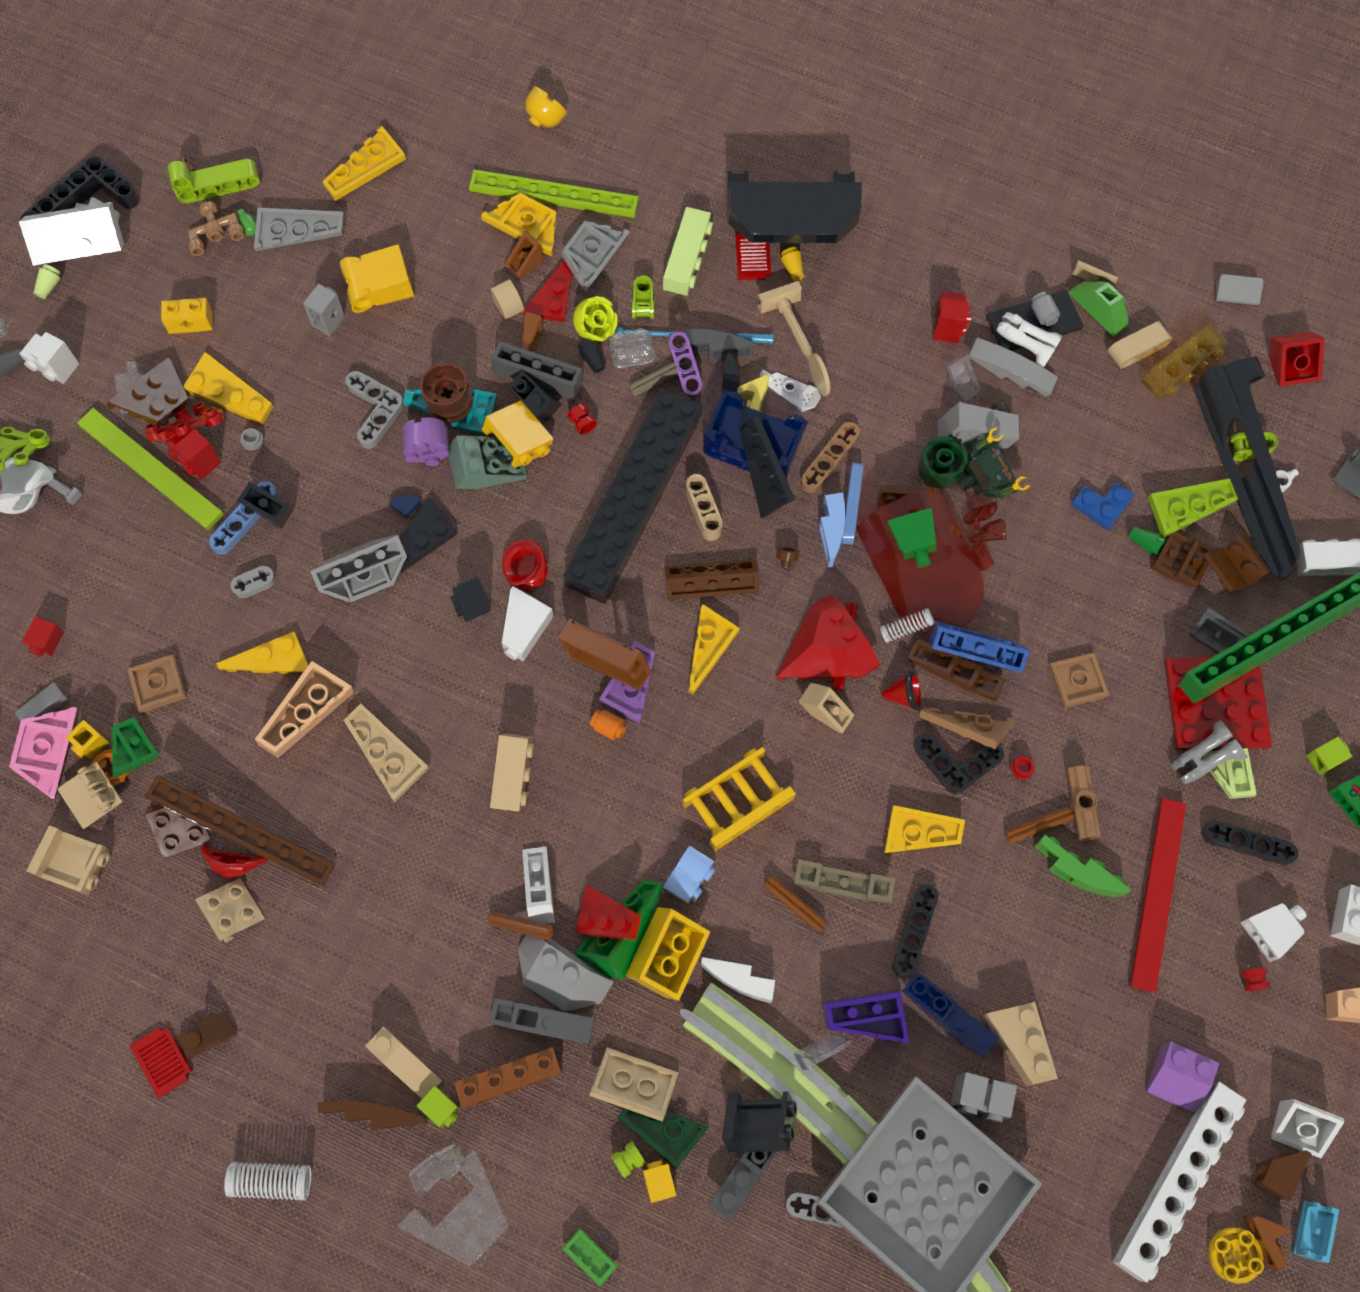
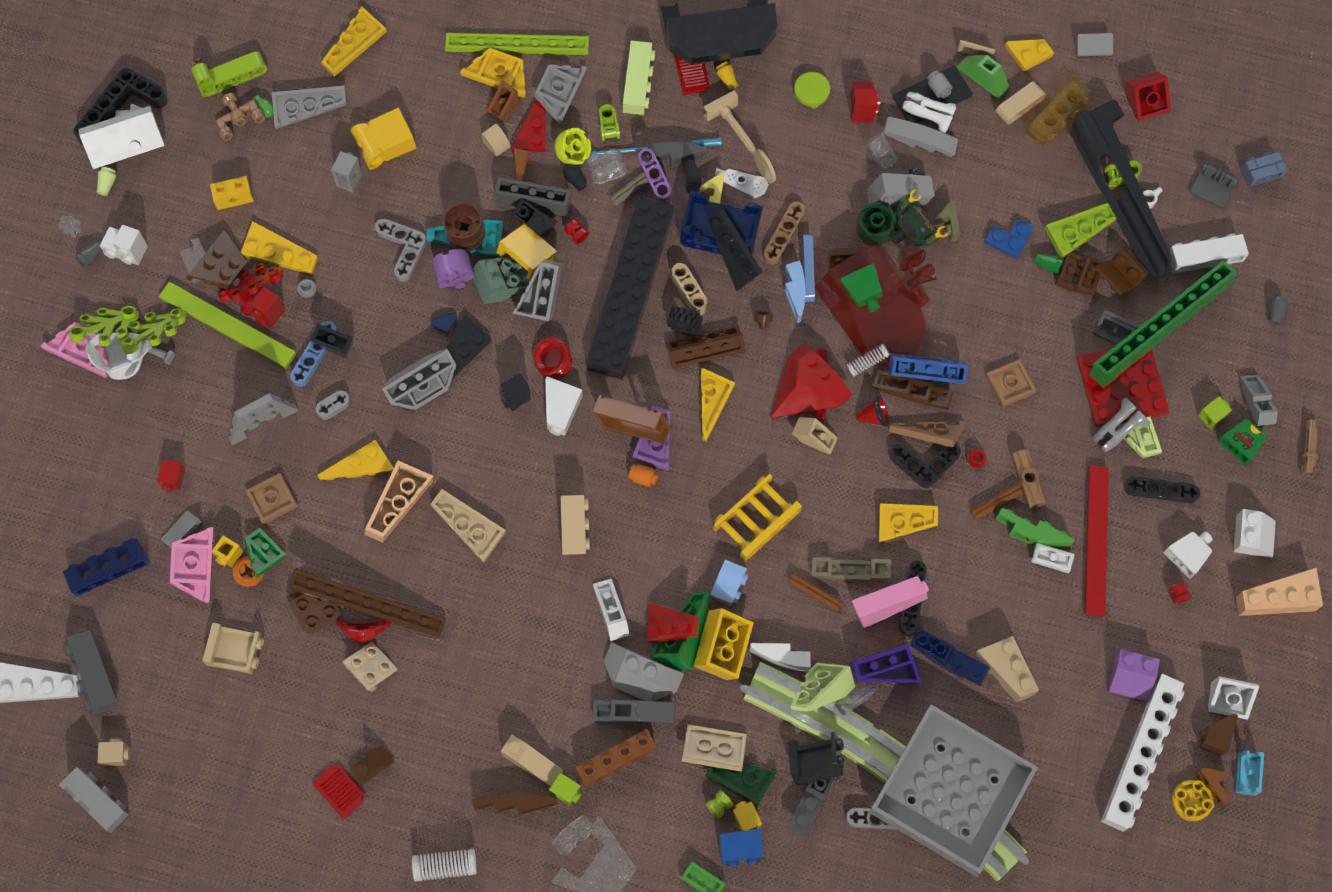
camera: 10 degrees left, 0 degrees up
tan hinge [58,762,123,829] -> none
dark orange axle [487,911,554,940] -> none
light grey piece [950,1072,1017,1123] -> none
none -> lime plant [121,309,187,354]
none -> light grey wing [228,393,299,446]
none -> light grey wedge [512,259,563,321]
none -> black tyre [666,306,703,335]
none -> blue slope [718,829,763,867]
none -> yellowish green wedge [791,663,855,712]
none -> lime tile [794,72,830,109]
none -> bright pink slope [852,576,929,629]
none -> olive slope [933,200,960,242]
none -> yellow wing [1005,39,1054,72]
none -> white plate [1031,543,1075,574]

